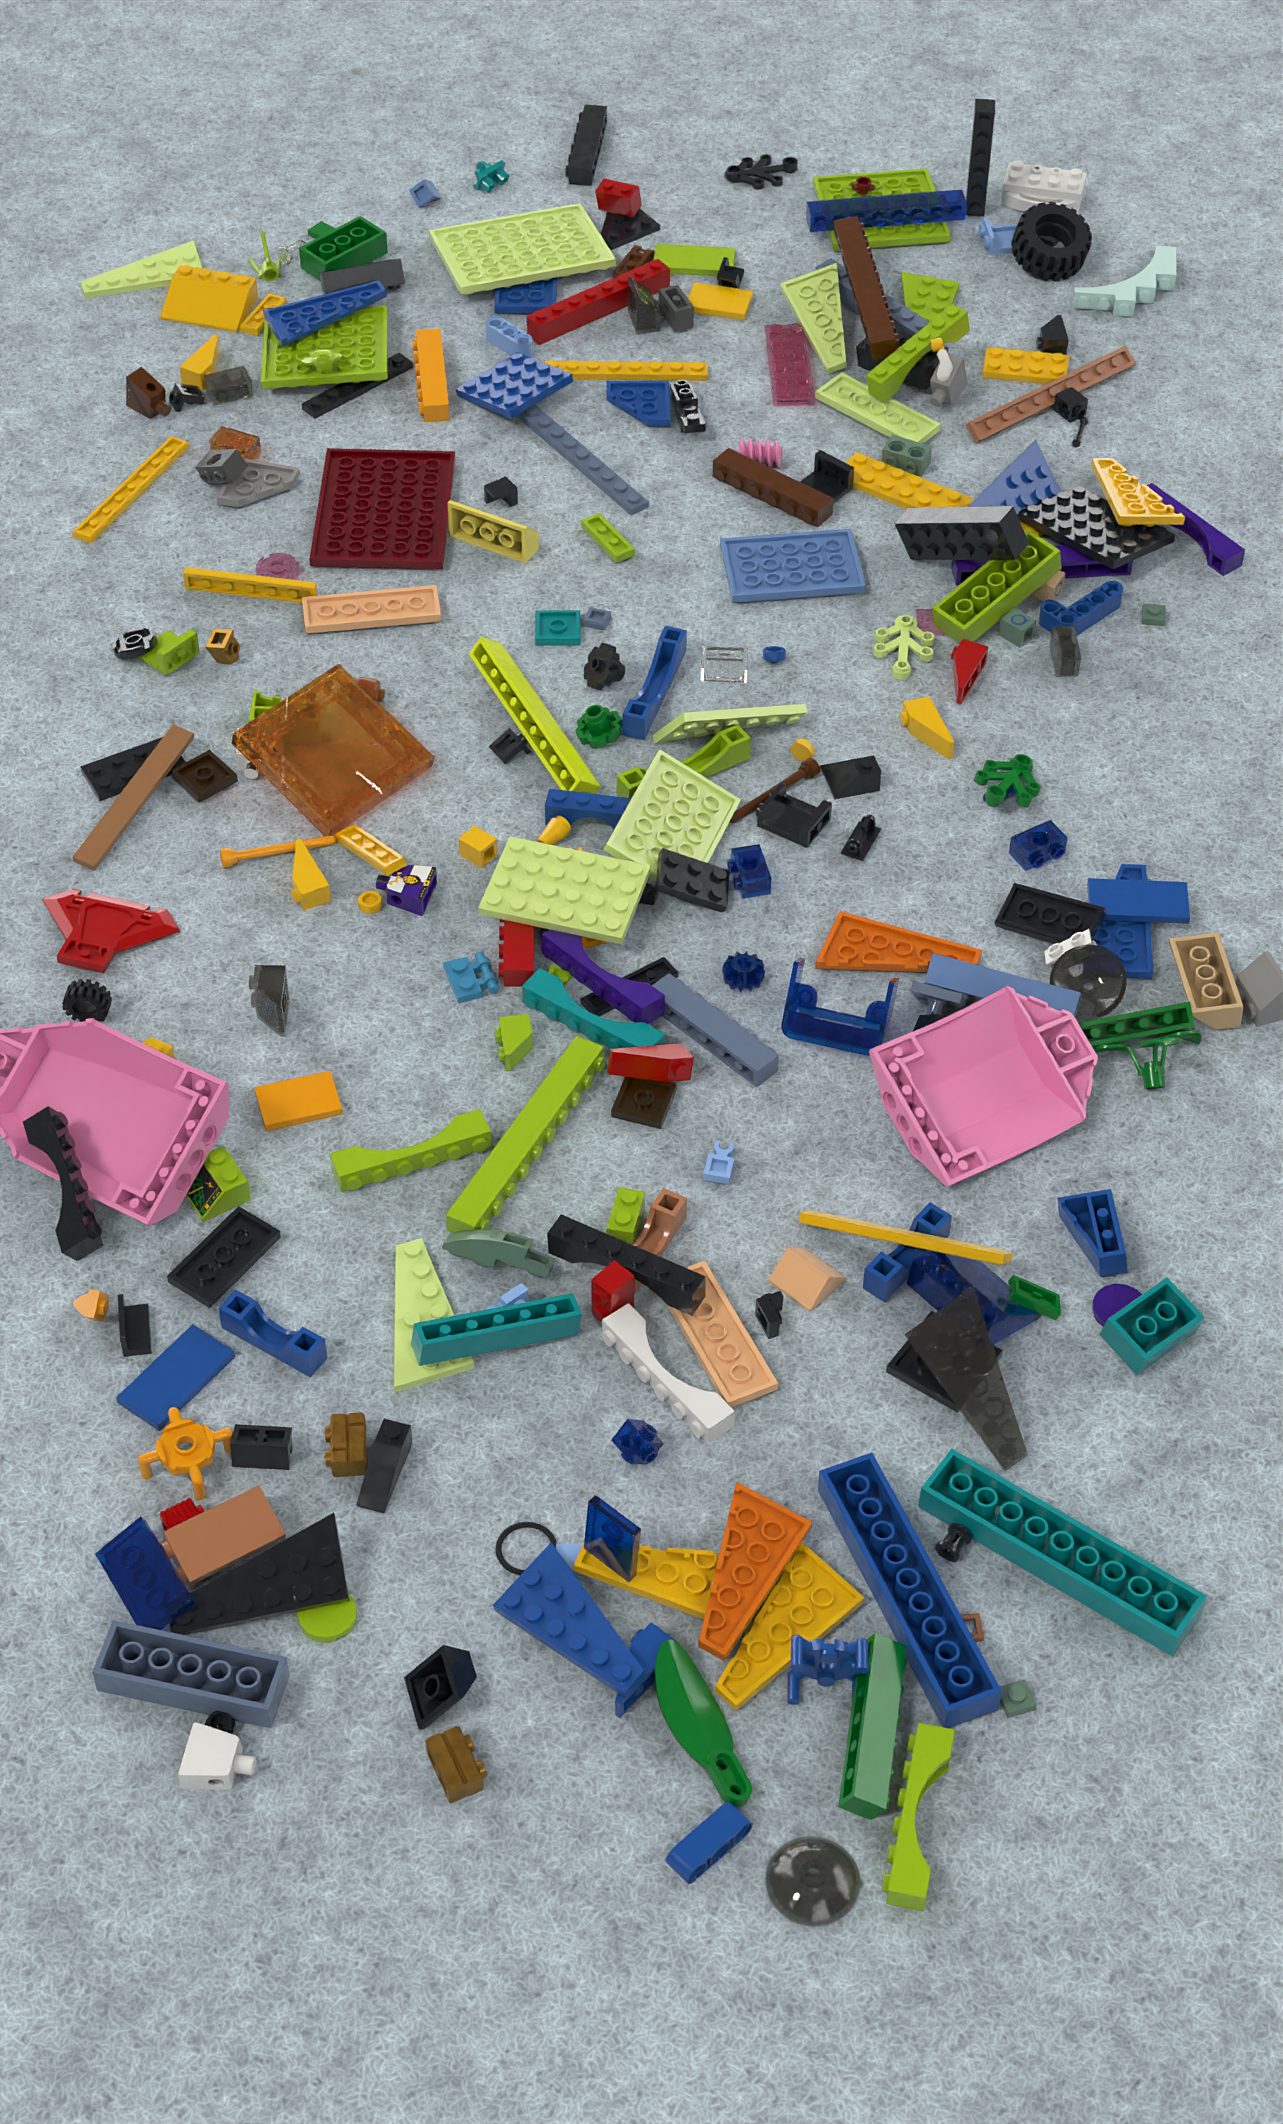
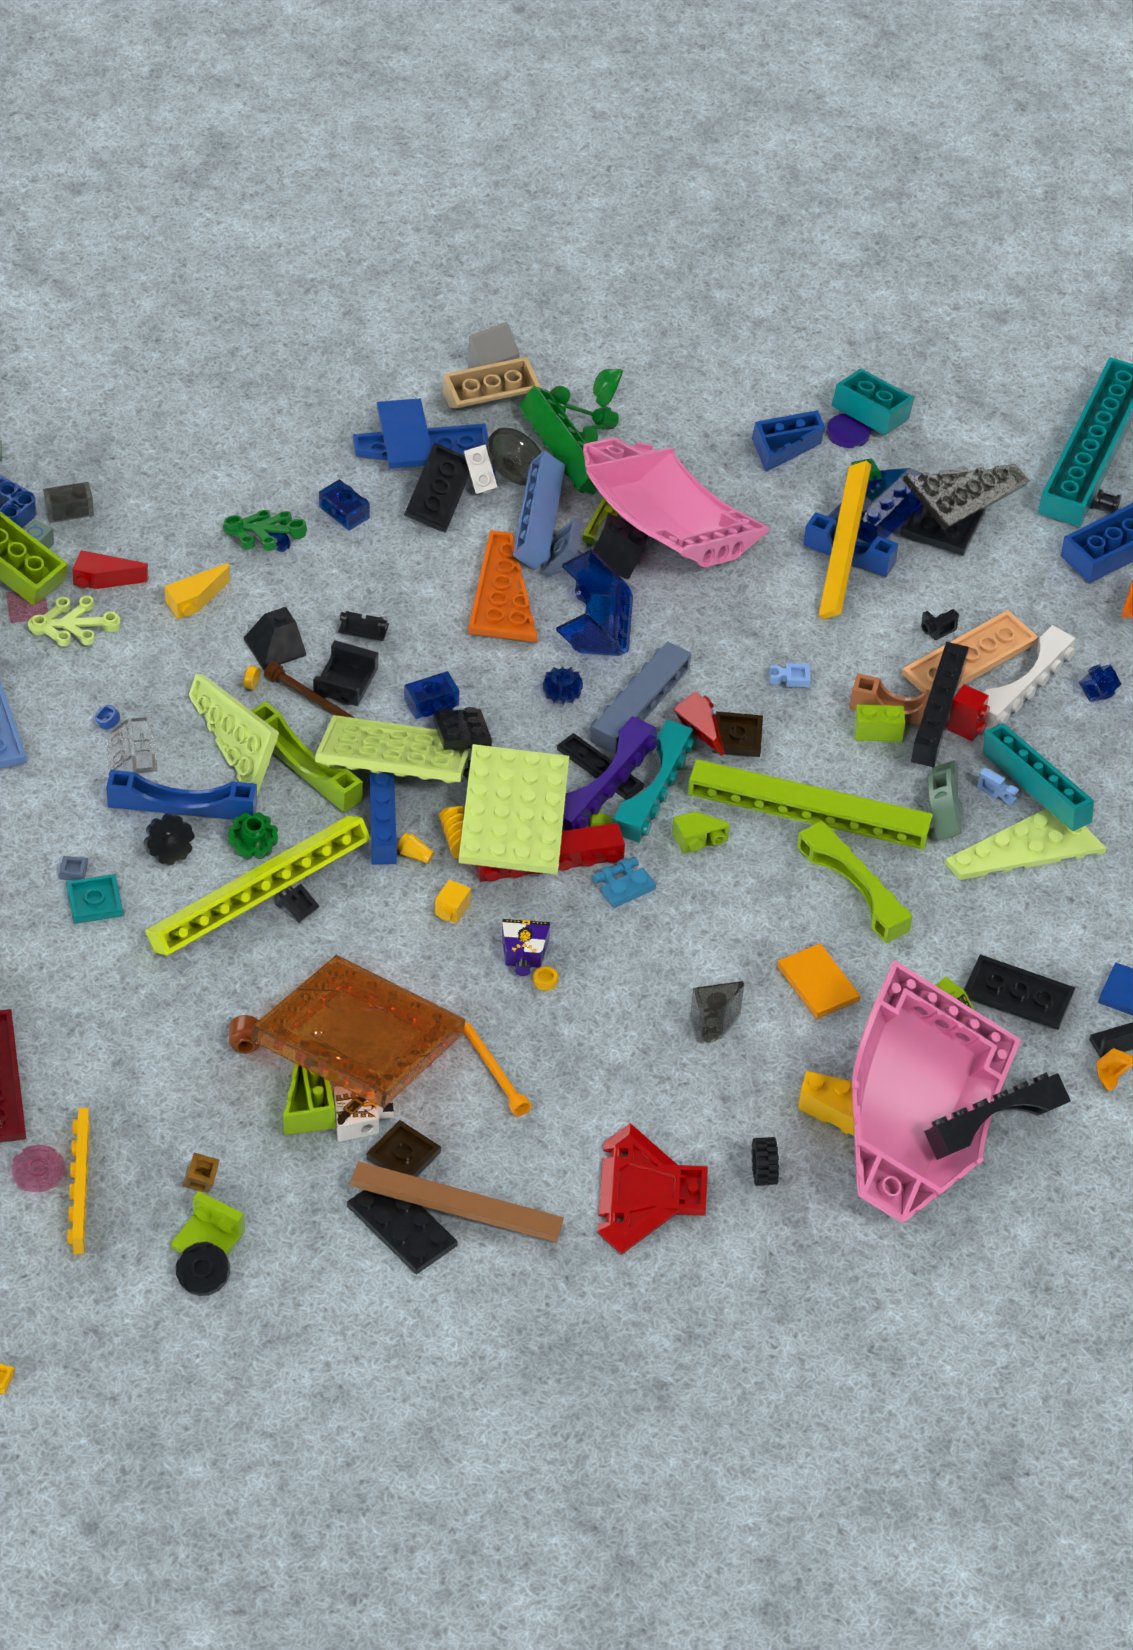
camera: 105 degrees left, 0 degrees up
blue arch [218,1289,327,1378] -> none
yellow slope [291,838,331,911] -> none
light nougat plate [302,585,441,634] -> none
yellow tile [335,824,407,876] -> none
light nougat slope [768,1247,846,1312] -> none

